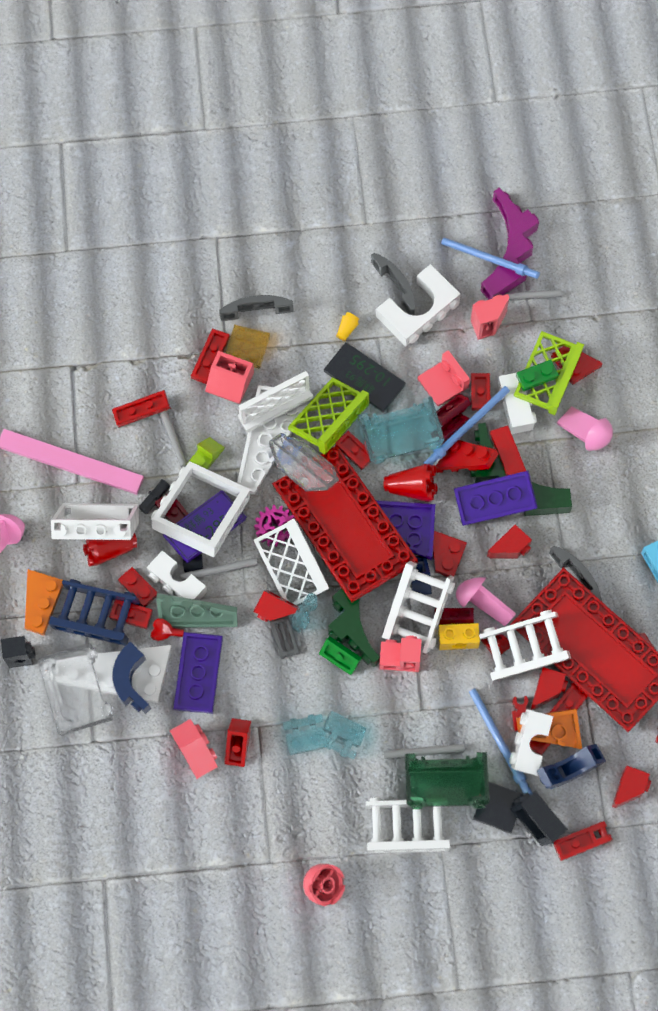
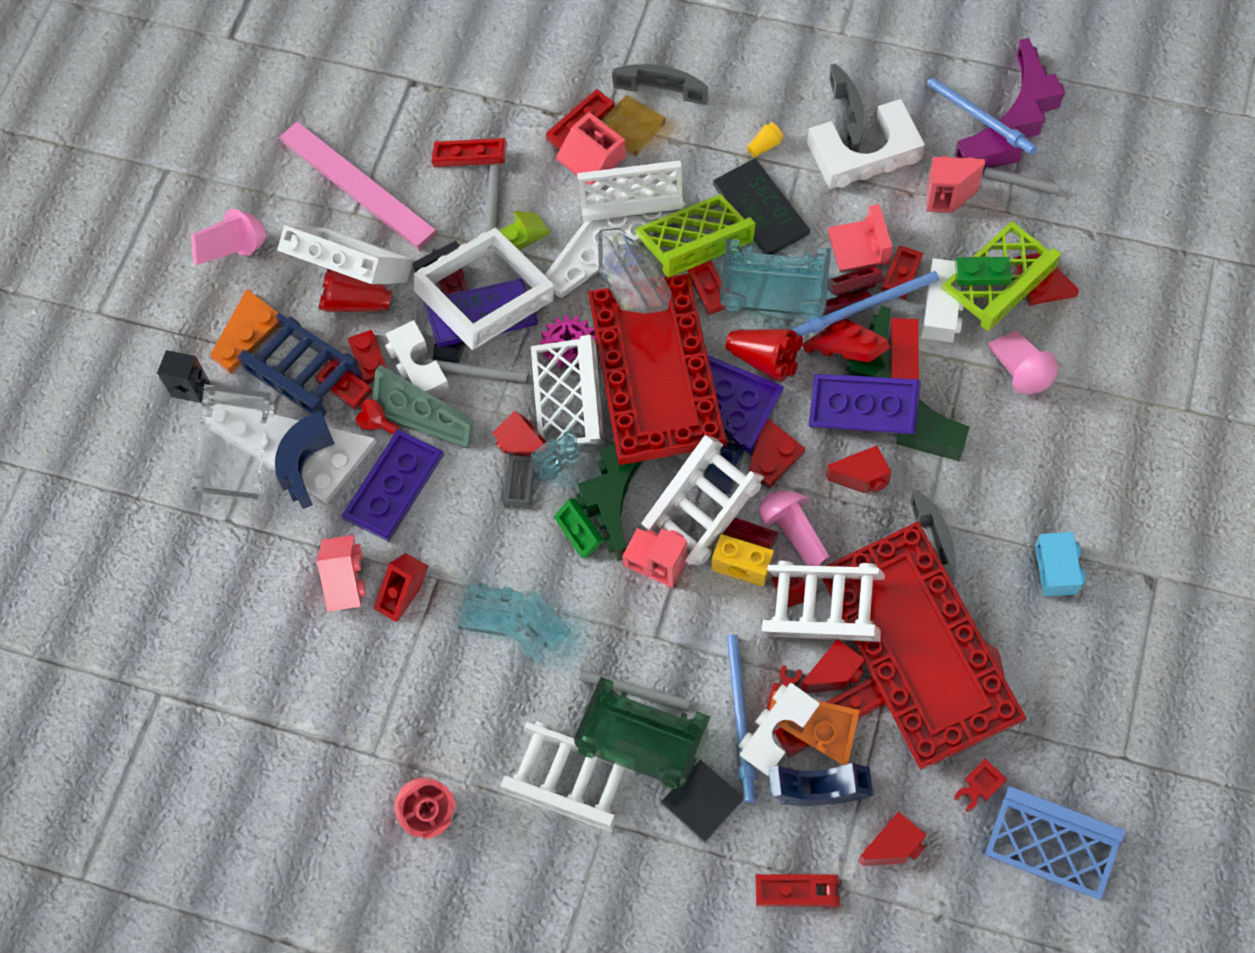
camera: 25 degrees right, 5 degrees down
black window [510,791,568,847] -> none

